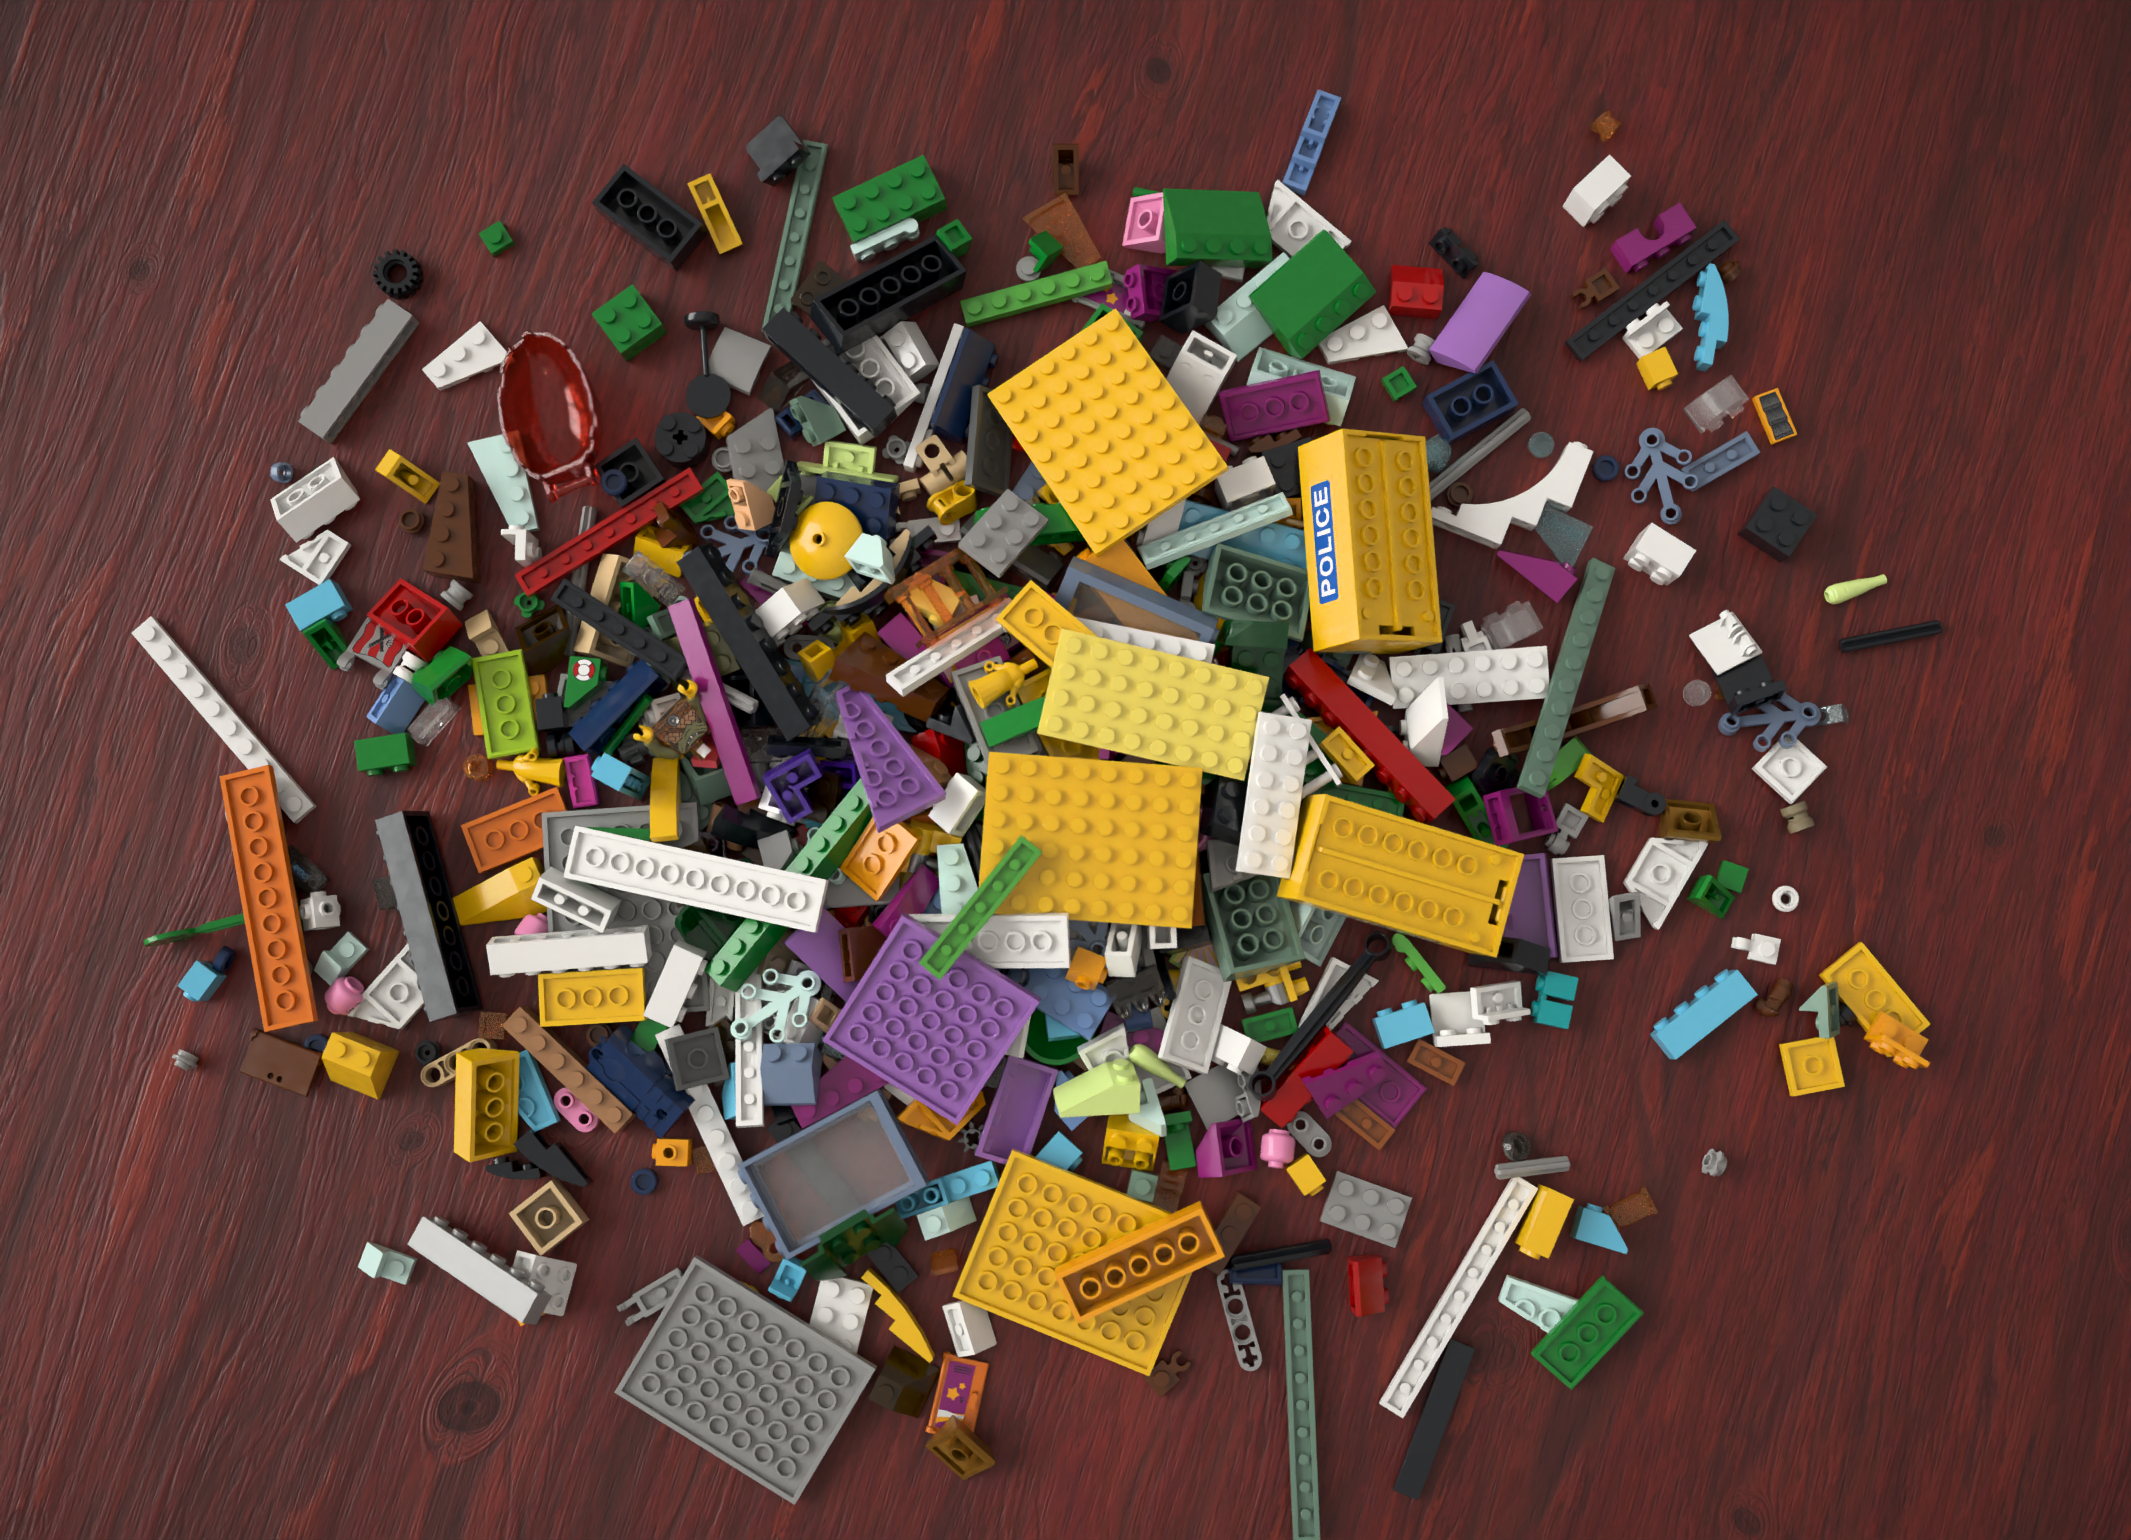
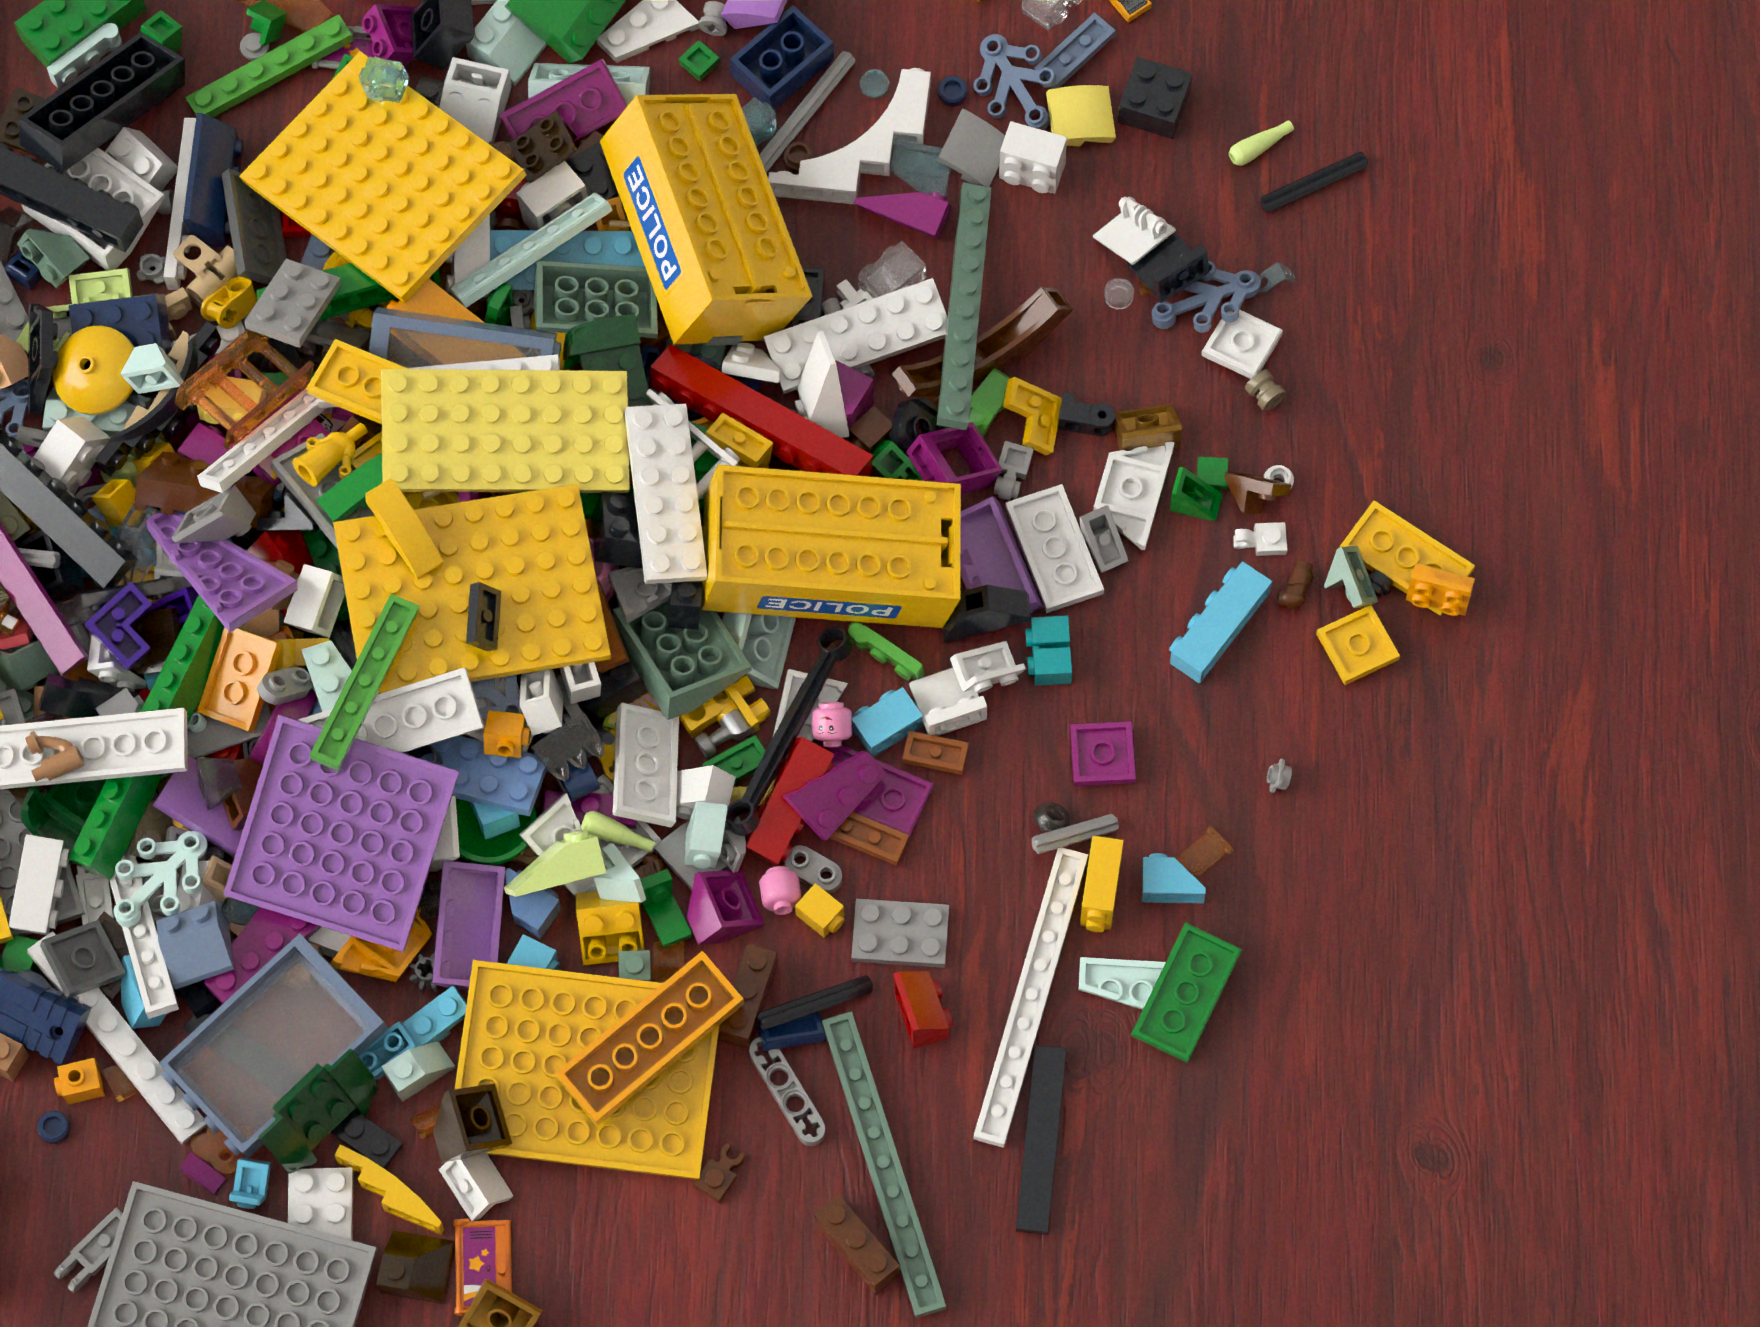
camera: 20 degrees left, 15 degrees down
none -> medium nougat plant [25,731,85,782]
none -> light grey slope [172,484,256,543]
none -> clear smoke slope [196,757,242,810]
none -> light grey plate [257,667,313,705]
none -> clear light blue brick [359,57,410,103]
none -> yellow slope [365,477,444,579]
none -> dark brown slope [433,1083,512,1163]
none -> plate [466,582,501,652]
none -> dark brown bracket [509,110,577,183]
none -> black brick [668,582,703,630]
none -> light aqua slope [685,801,727,869]
none -> bright pink head [812,702,852,747]
none -> reddish brown brick [814,1194,900,1295]
none -> light grey slope [937,108,1005,187]
none -> light yellow slope [1046,85,1116,147]
none -> magenta plate [1070,721,1136,786]
none -> reddish brown slope [1225,472,1291,514]

